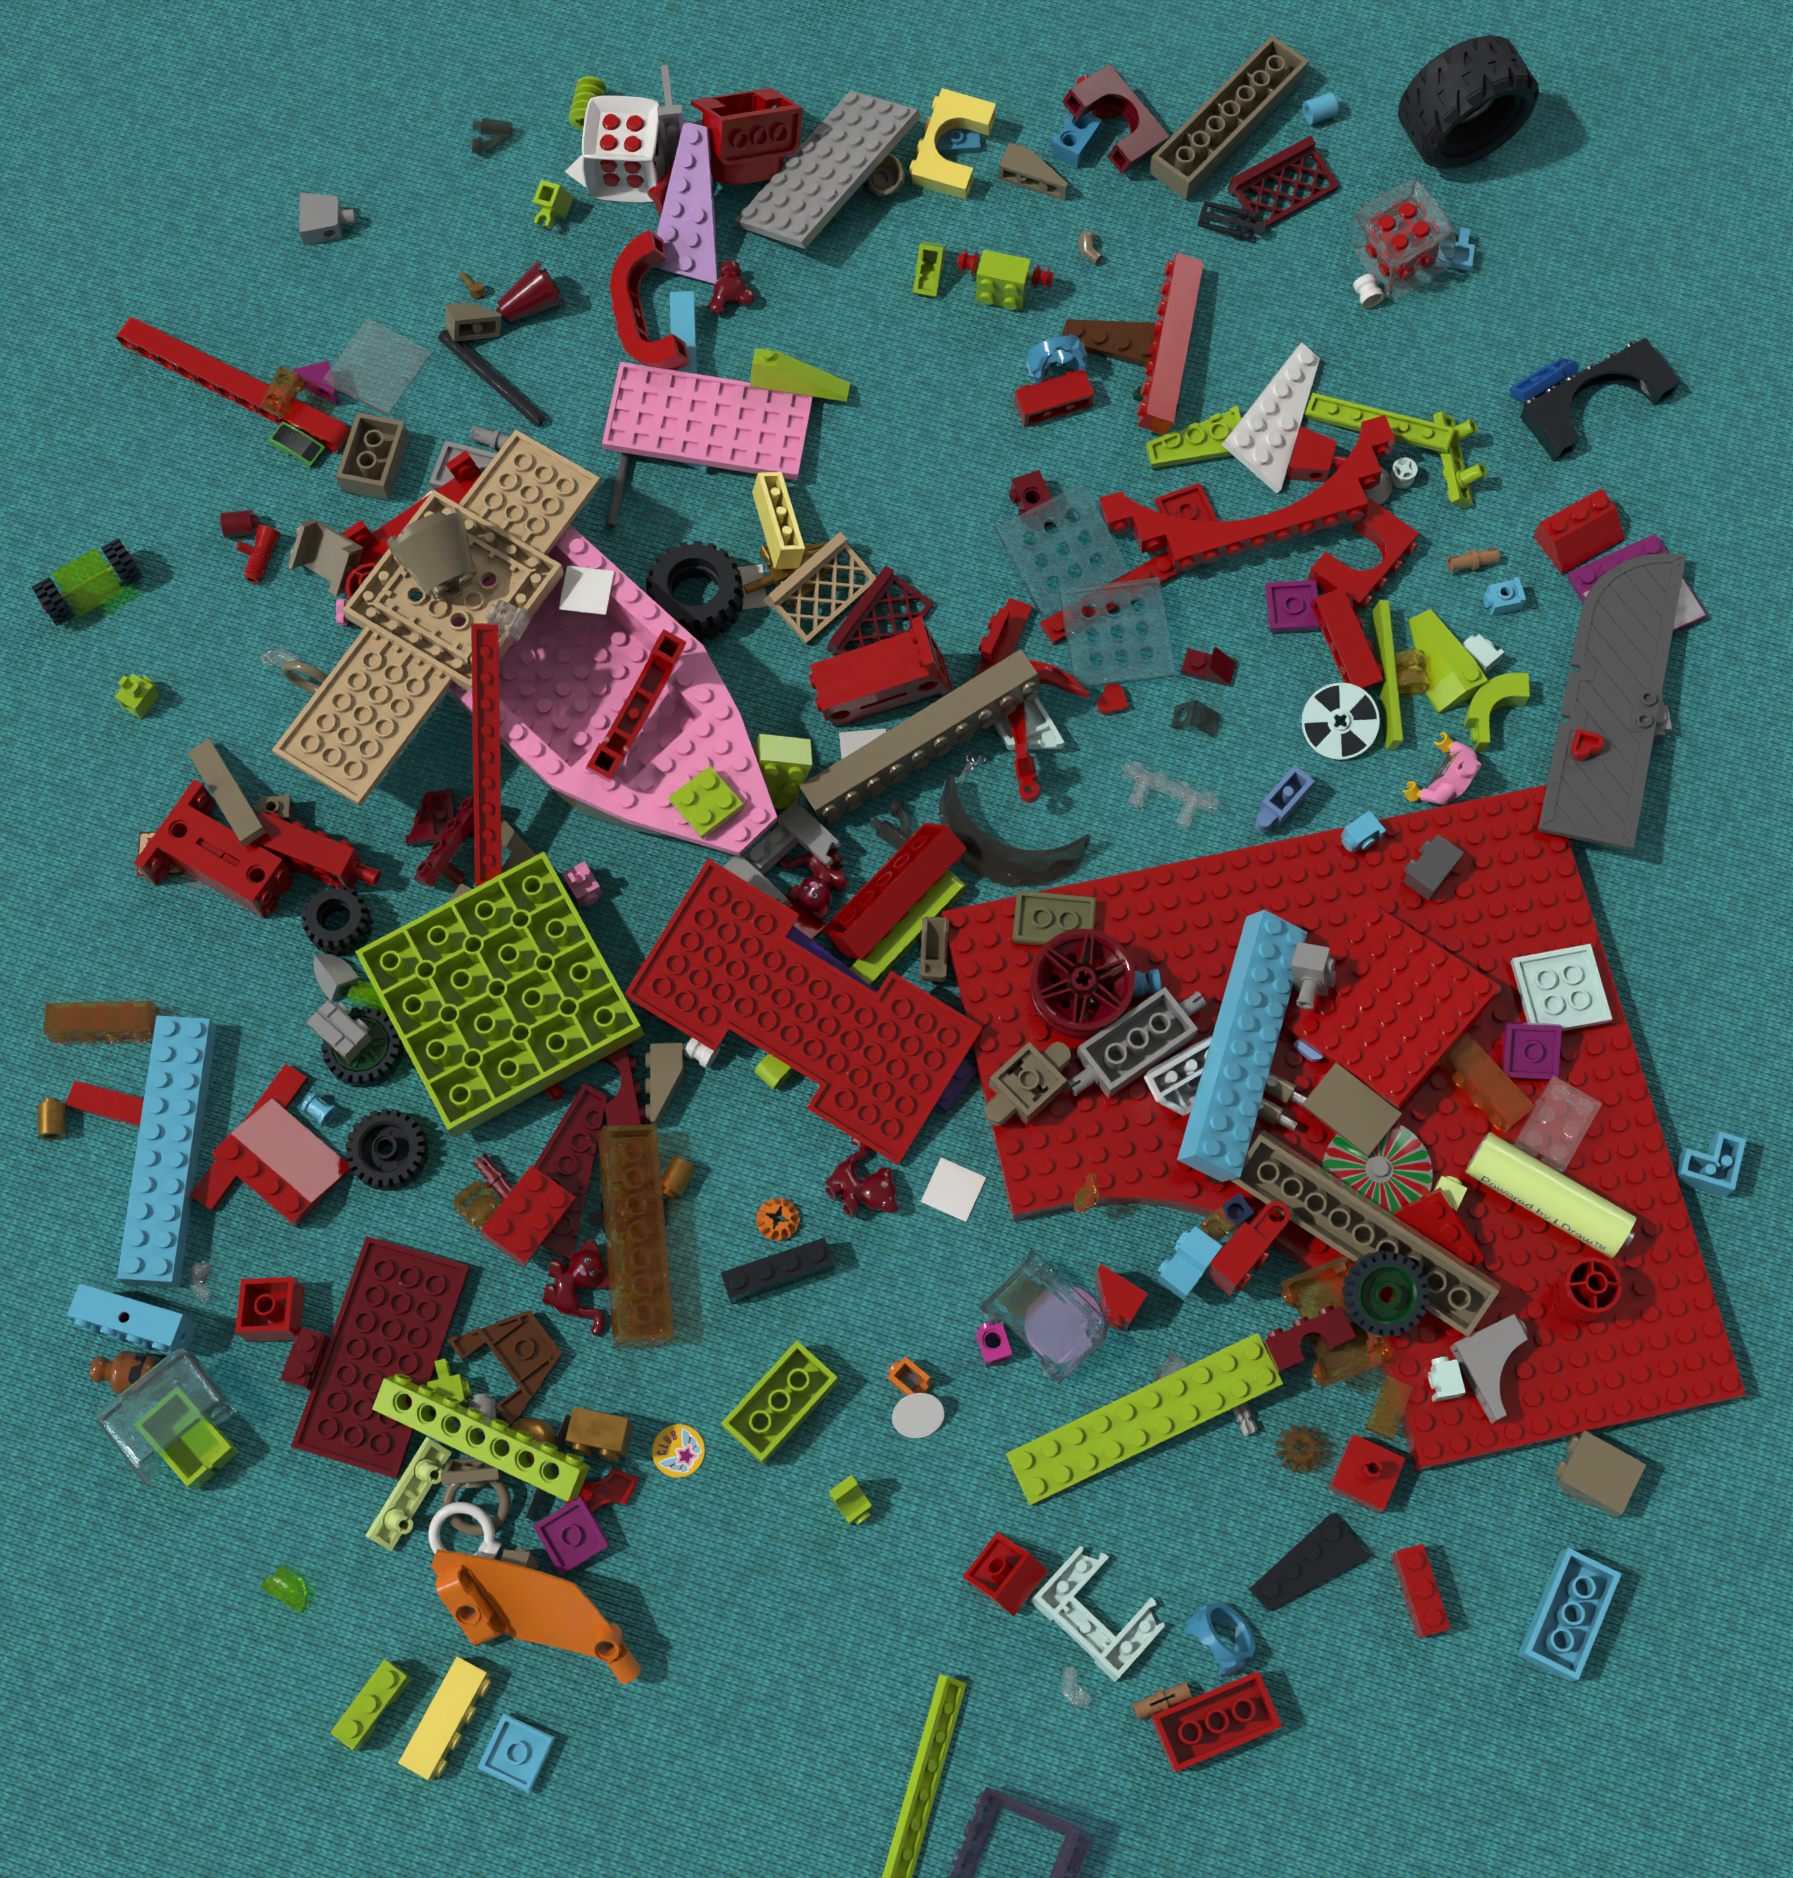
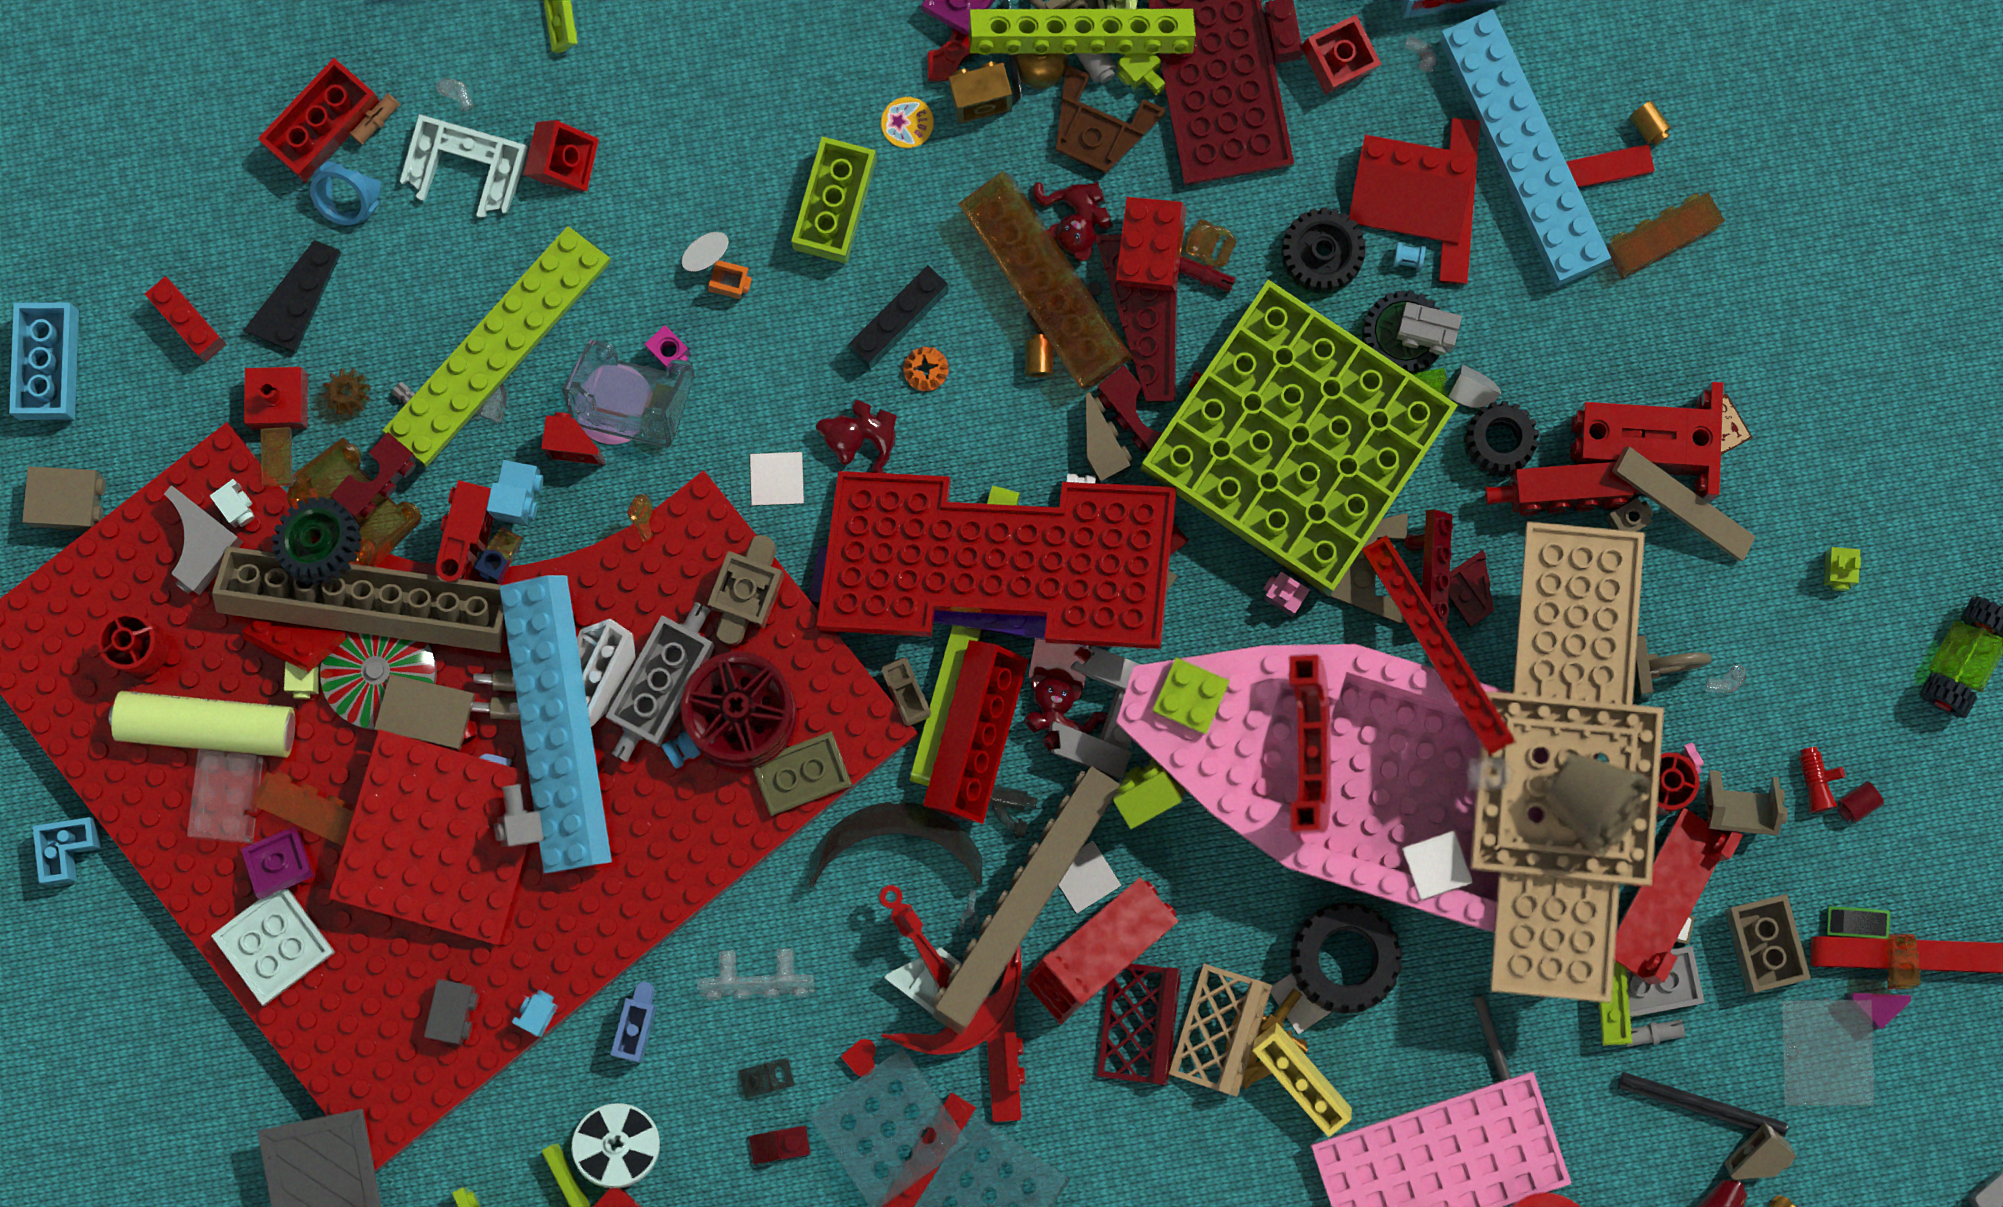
camera: 155 degrees right, 10 degrees up
lime arch [829,1475,873,1526] -> none
bright pink torso [1402,732,1482,806] -> none

